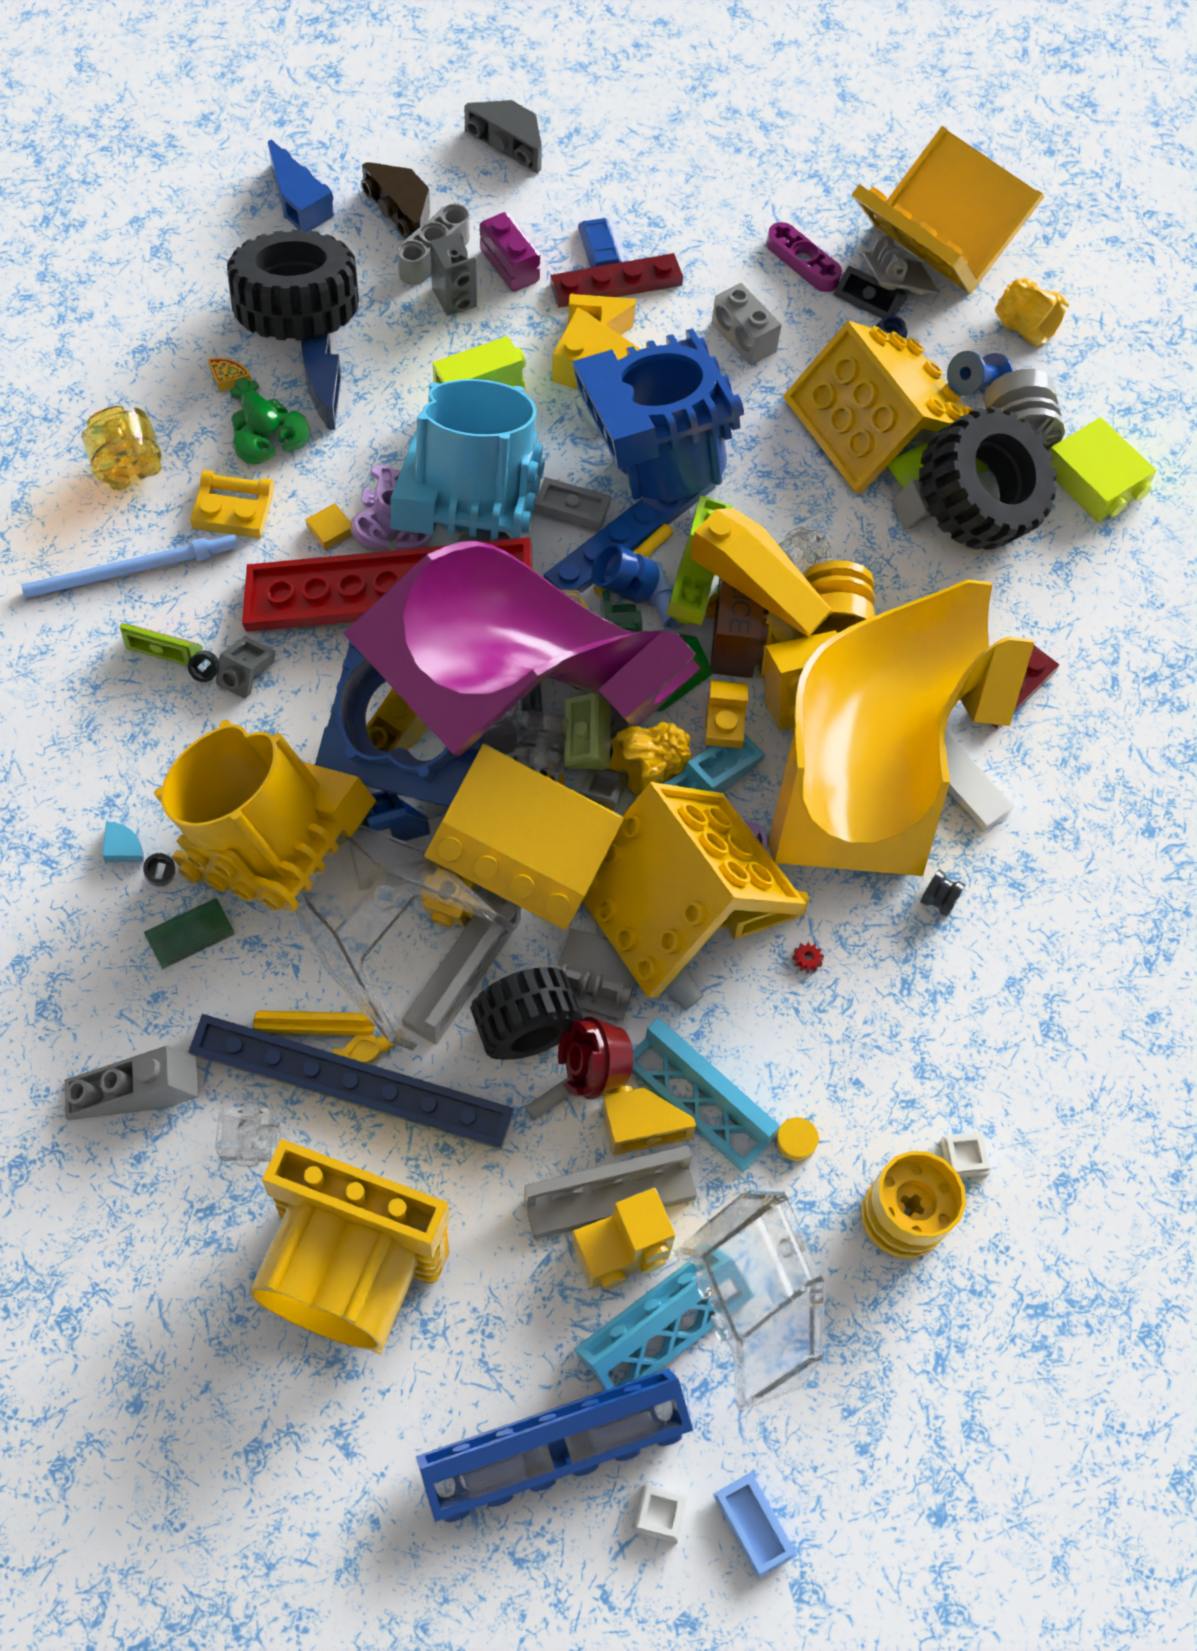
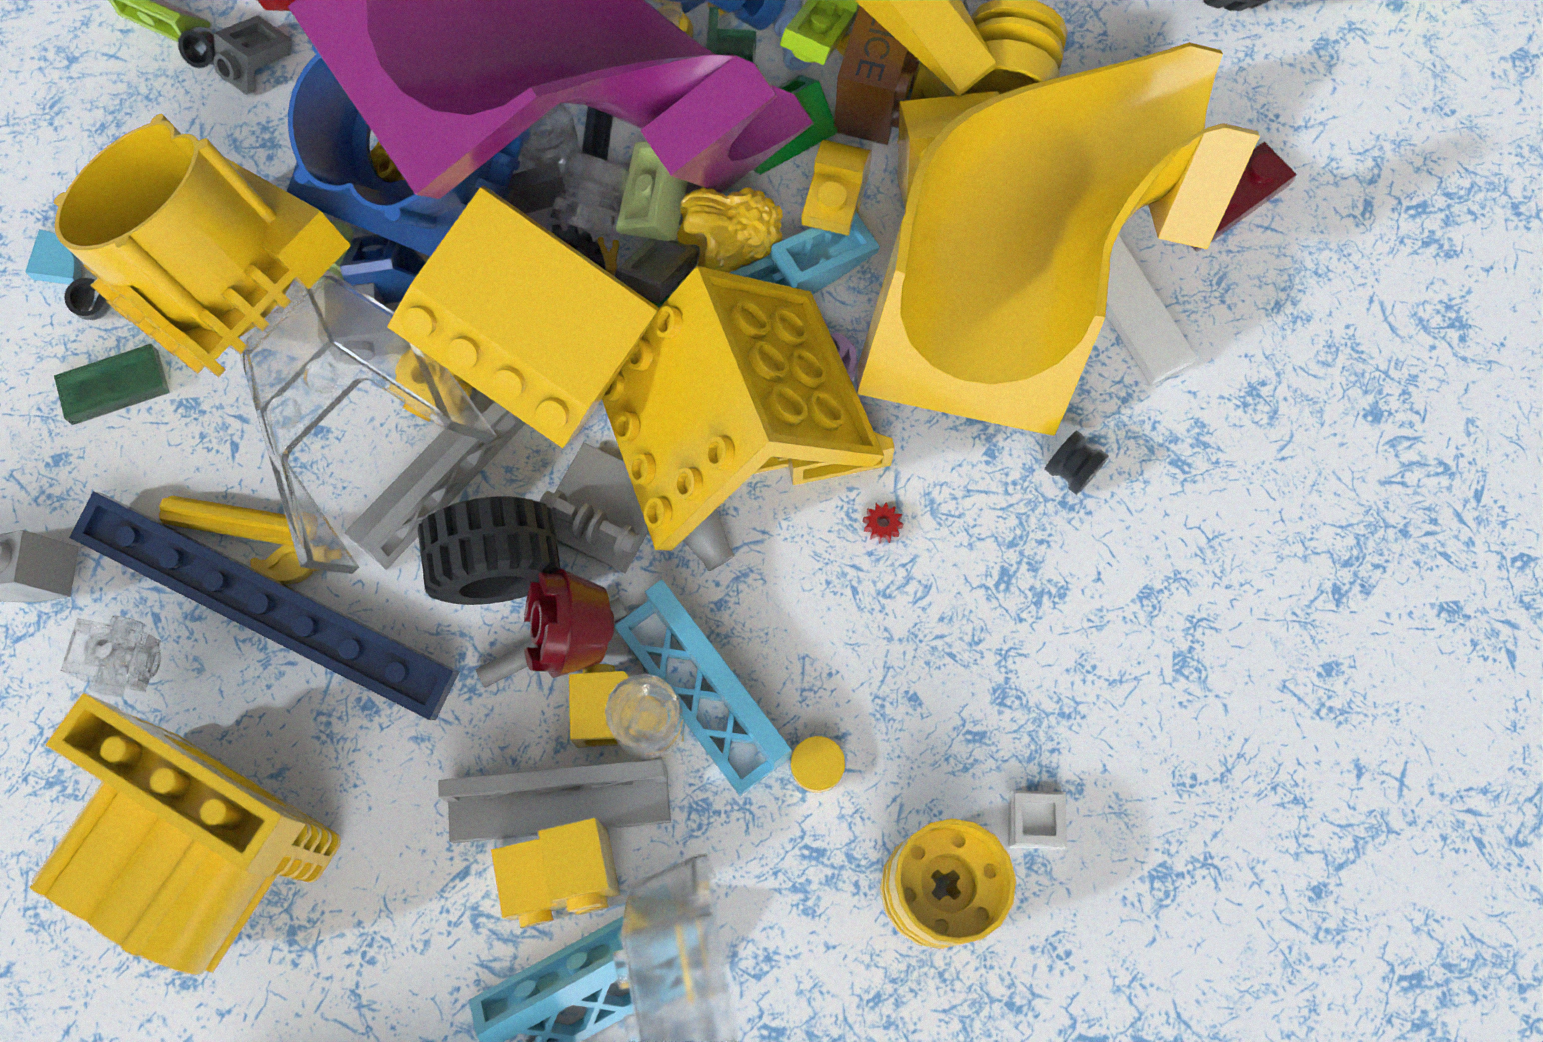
camera: 15 degrees right, 10 degrees up
none -> clear wheel [605,674,685,761]

